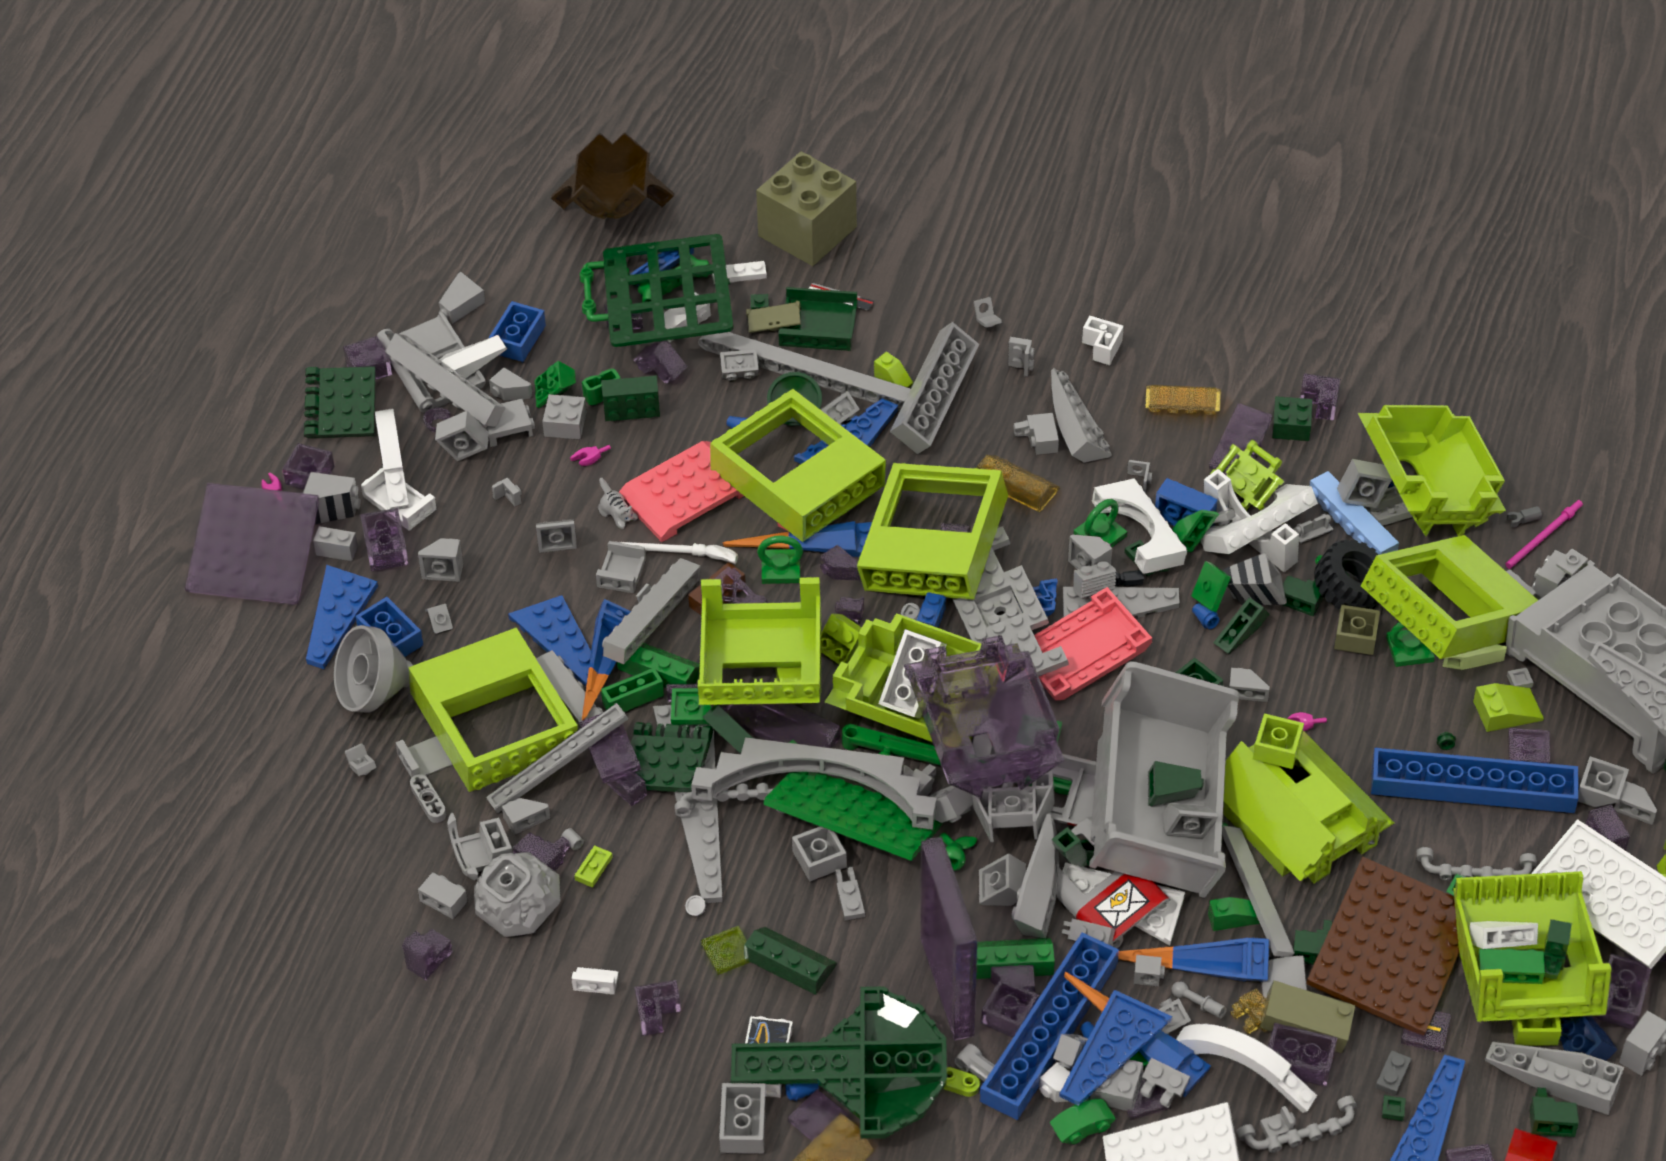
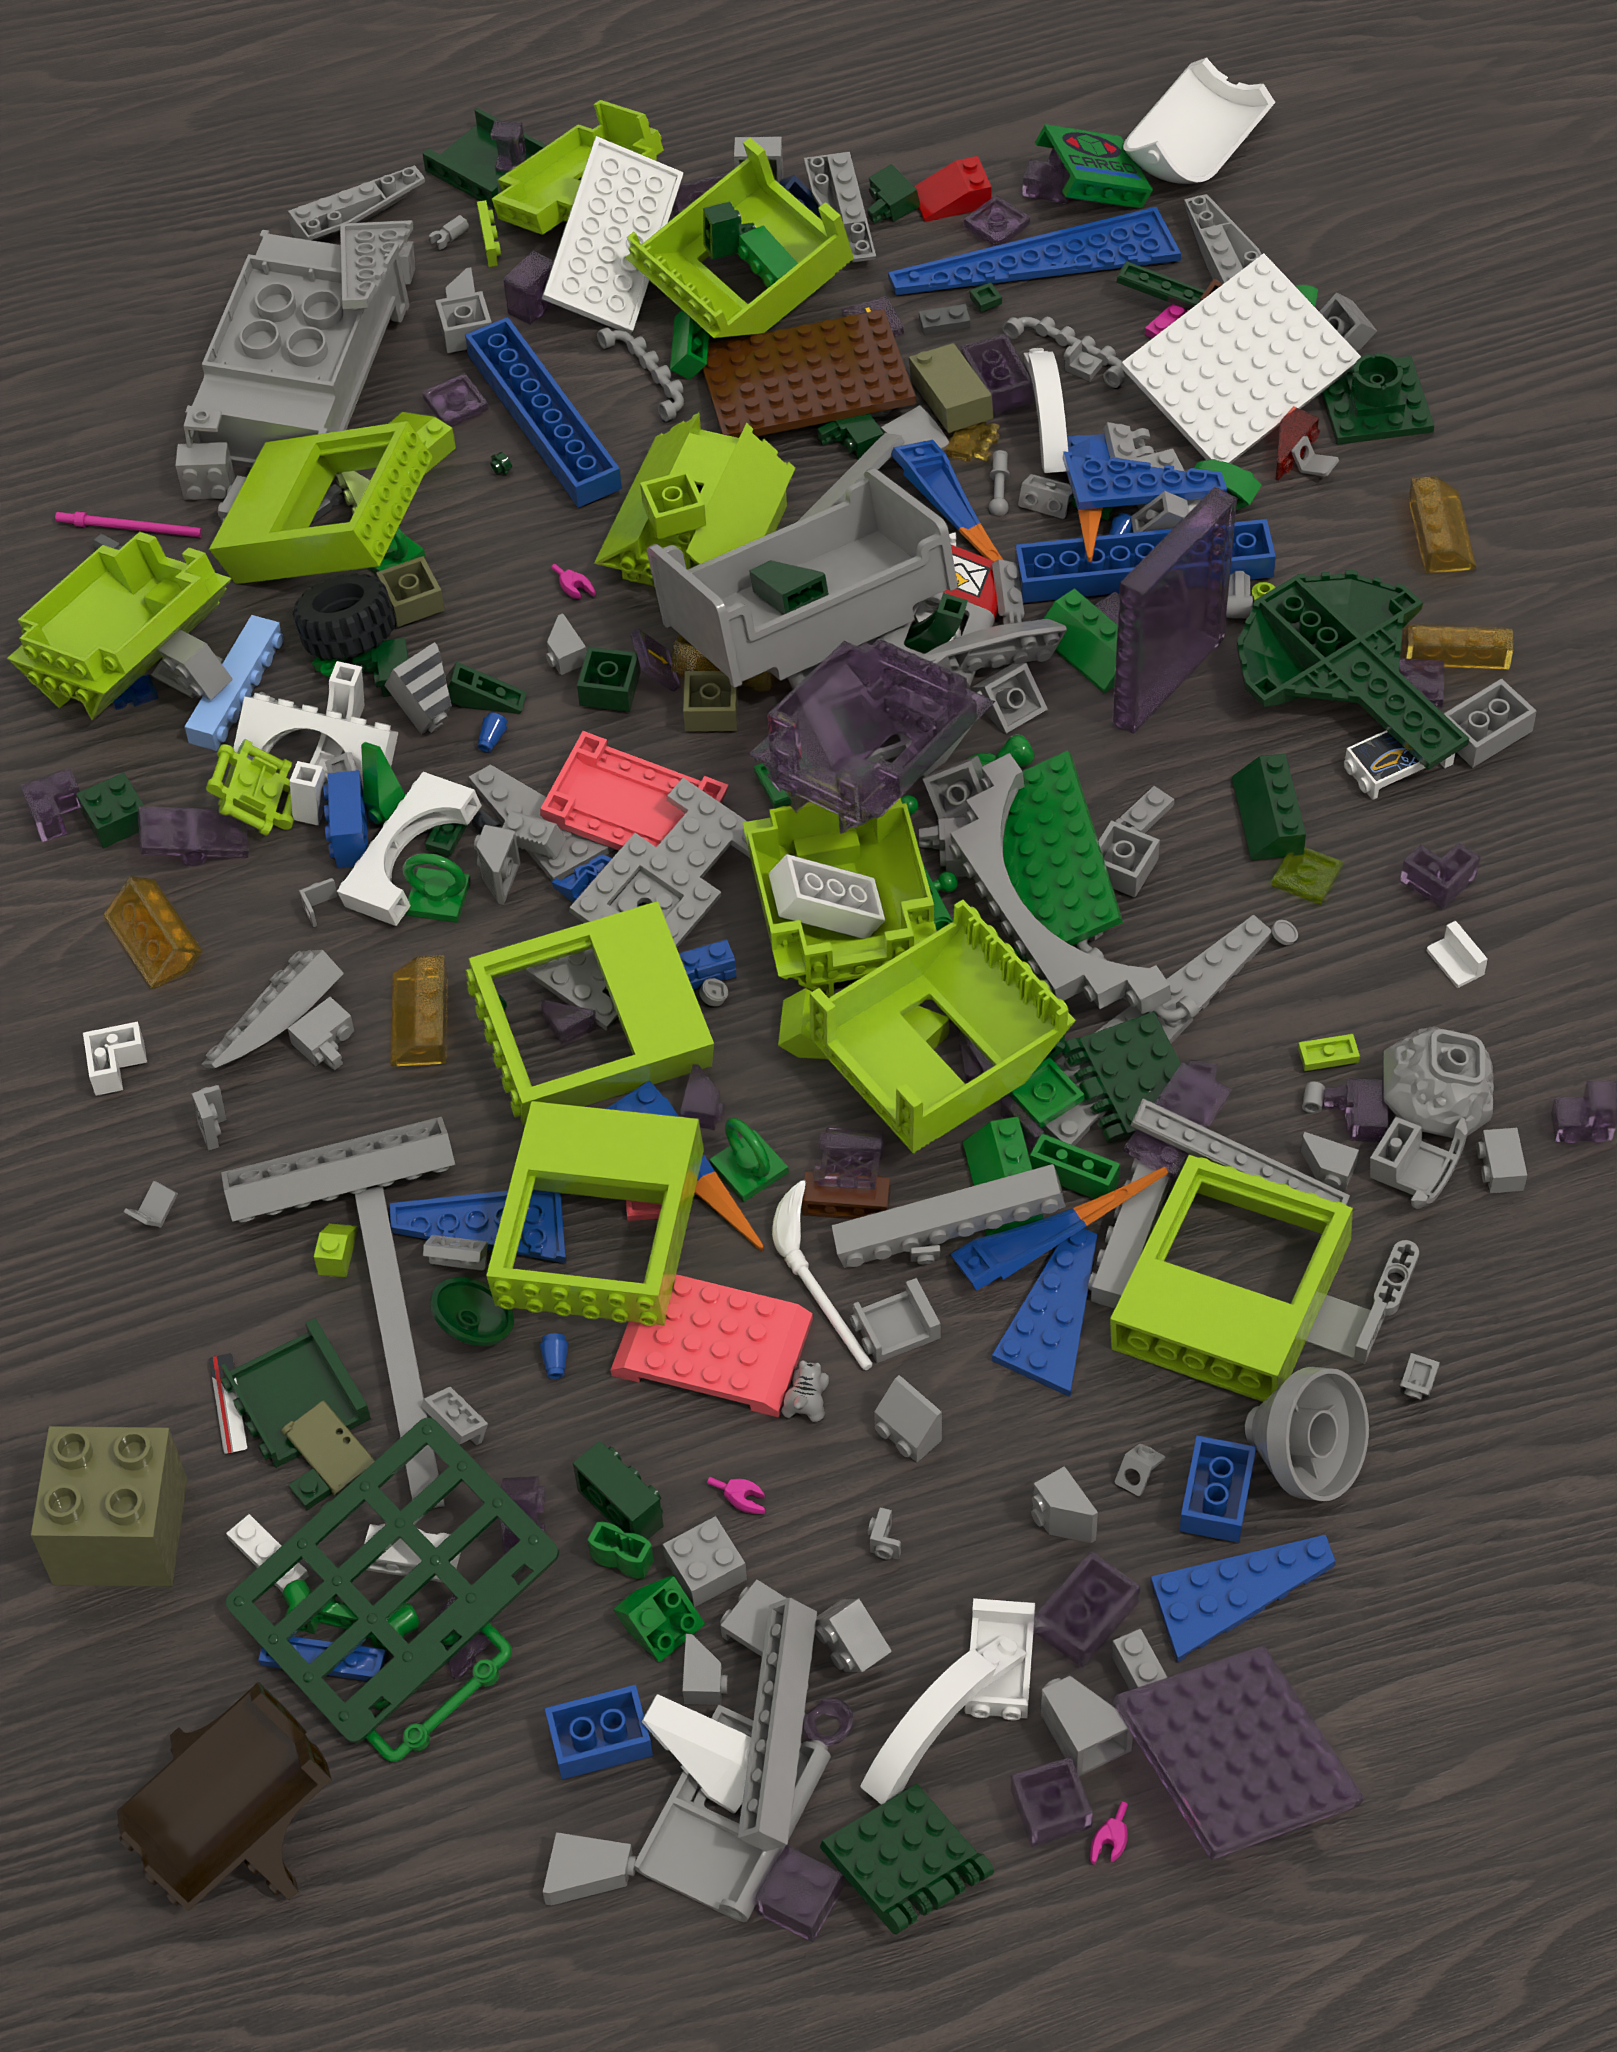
camera: 125 degrees left, 5 degrees up
clear purple brick [835,596,864,624] -> none
light grey brick [1134,955,1165,986] -> none
light grey slope [1162,803,1218,838] -> none
green plate [1191,561,1231,612] -> none
white slope [1470,921,1538,949] -> none

